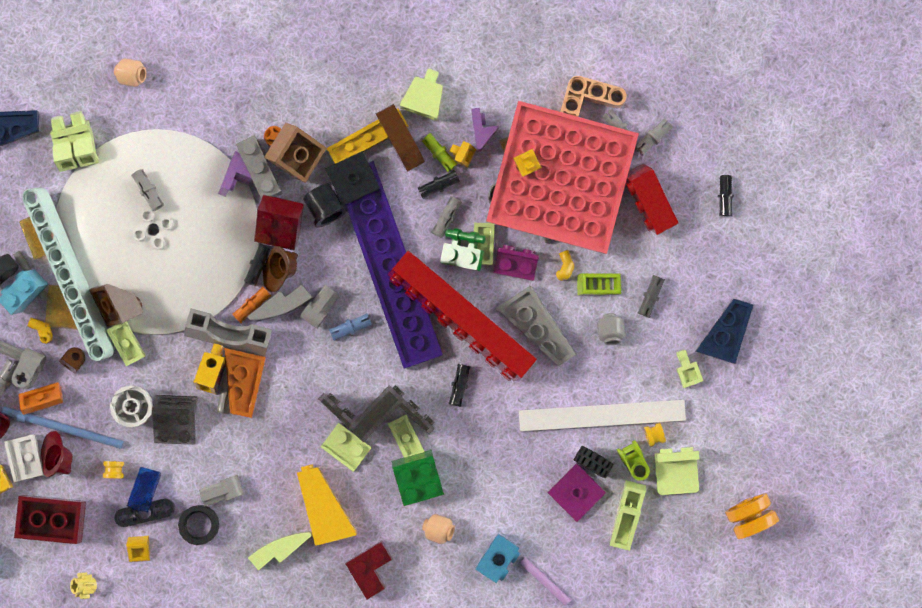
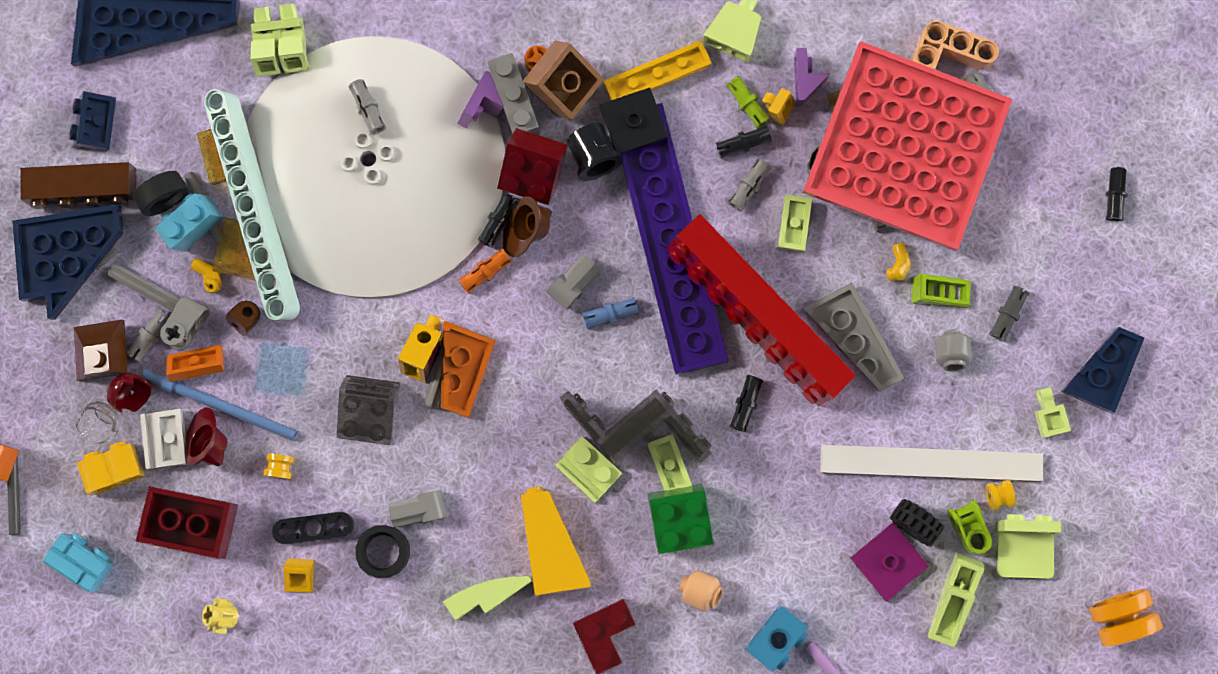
camera: 10 degrees right, 5 degrees down
slope [89,284,143,326] -> none
yellowish green plate [106,321,146,366] -> none
white cylinder [110,385,153,427] -> none
clear blue plate [126,467,161,513] -> none
light grey arch [184,308,272,357] -> none
light grey slope [248,284,313,321] -> none
reddish brown slope [375,104,425,172] -> none
plate [440,228,486,271] -> none
magenta bracket [493,245,539,281] -> none
yellow tile [513,149,541,177] -> none
red wedge [626,163,679,235] -> none
light grey pin [635,119,673,156] -> none
none -> clear light blue piece [255,342,307,395]

